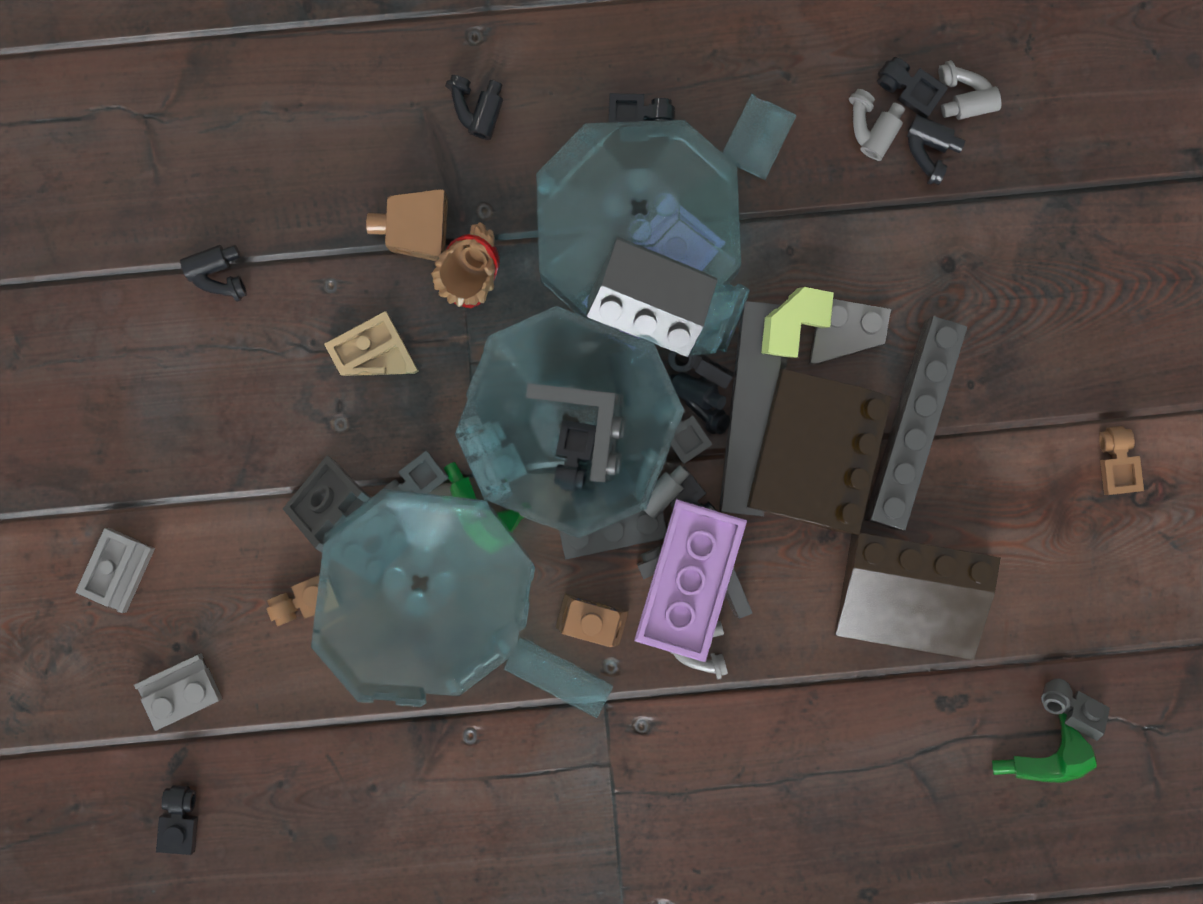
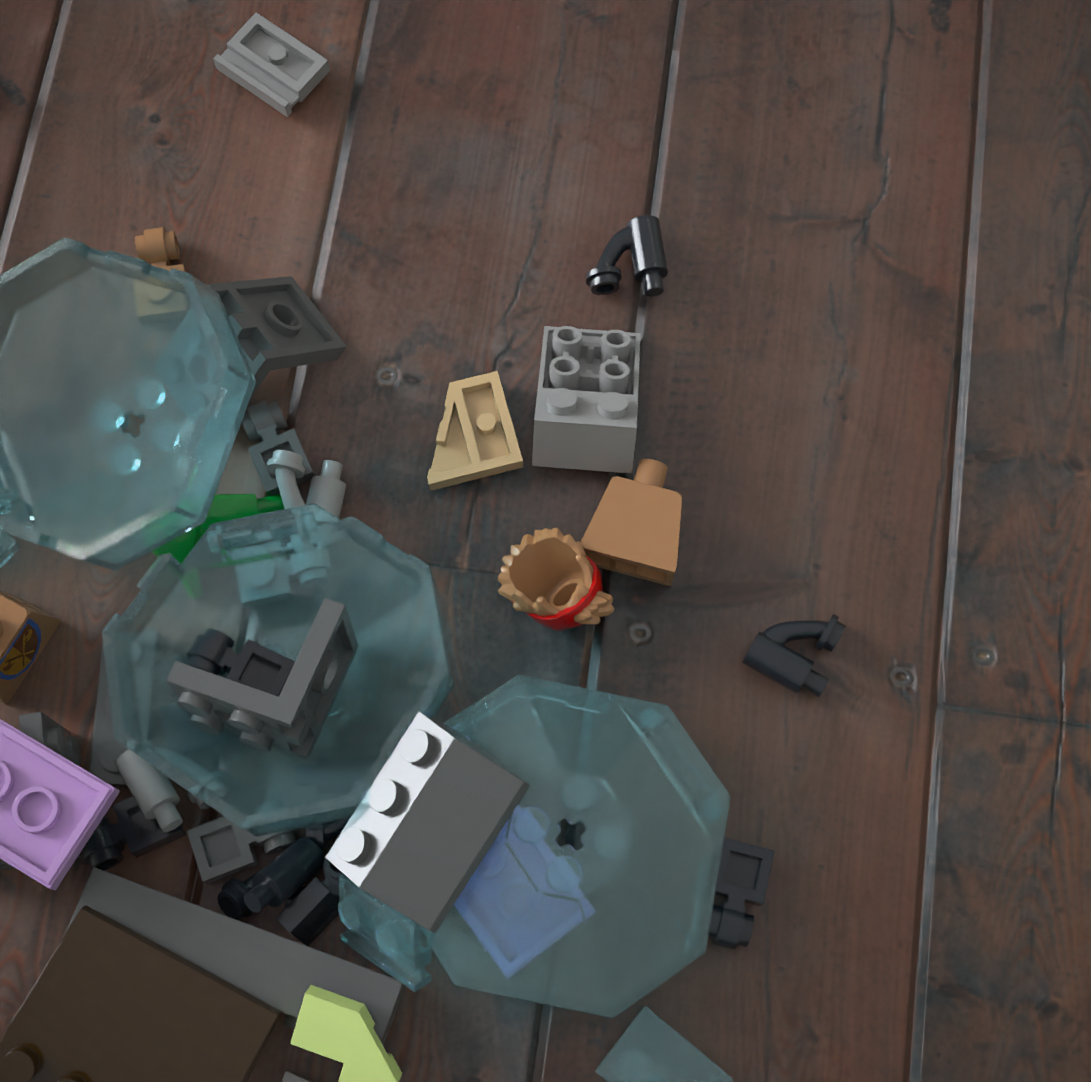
camera: 95 degrees right, 15 degrees down
light grey plate [134,653,222,731] -> none
none -> light grey plant [266,450,346,545]
none -> light grey slope [532,326,641,474]

